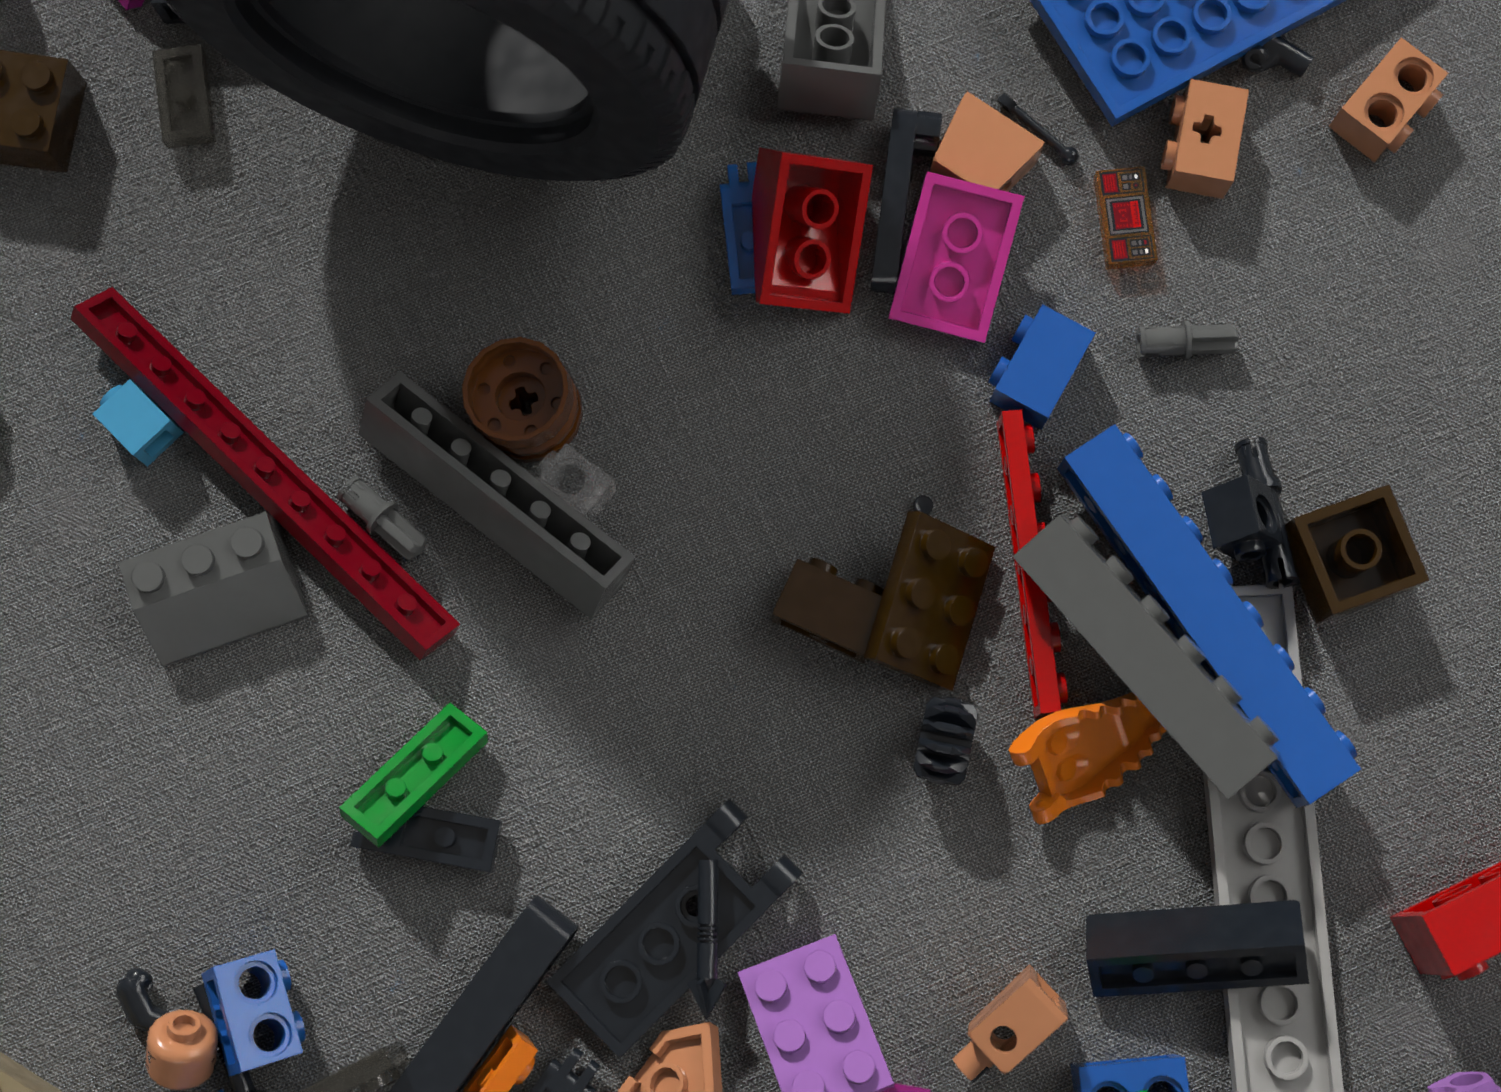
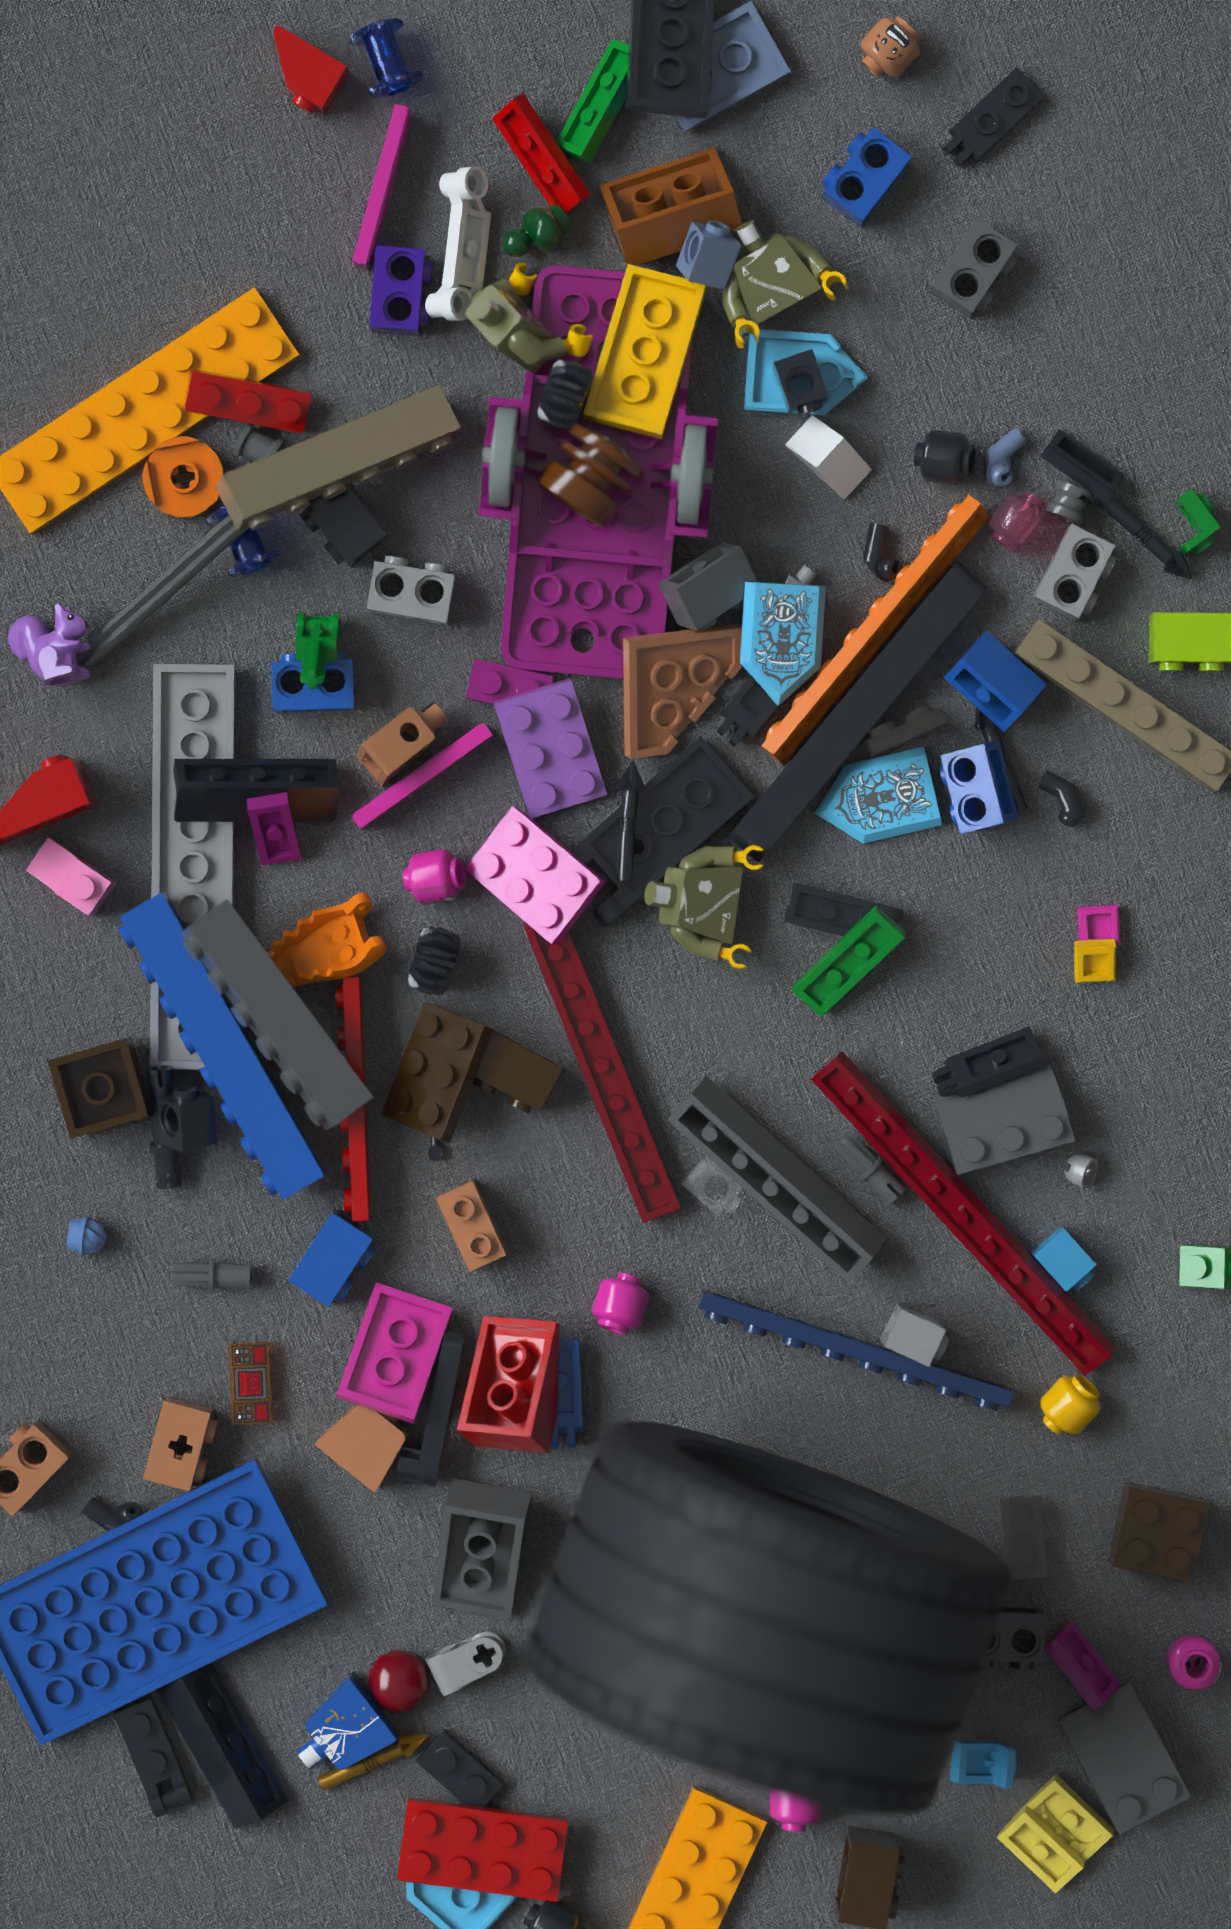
camera: 175 degrees left, 10 degrees up
nougat head [145,1010,218,1091] -> none
reddish brown wheel [462,337,583,463] -> none
black hinge [997,93,1079,166] -> none
none -> bright pink arch [26,837,117,916]
none -> medium blue plate [67,1216,107,1256]
none -> magenta plate [247,792,302,866]
none -> dark pink tile [352,723,494,830]
none -> dark pink head [403,849,466,904]
none -> nougat brick [436,1179,508,1272]
none -> plate [464,806,606,945]
none -> dark red plate [522,922,681,1223]
none -> dark pink head [591,1272,650,1335]
none -> olive torso [644,844,764,970]
none -> dark blue plate [699,1290,1014,1411]
none -> medium azure tile [814,747,942,844]
none -> light grey brick [880,1303,949,1367]
none -> black hinge [932,1026,1046,1097]
none -> yellow head [1040,1374,1101,1435]
none -> light grey hinge [1064,1153,1098,1189]
none -> yellow tile [1074,939,1116,983]
none -> dark pink tile [1077,905,1121,946]

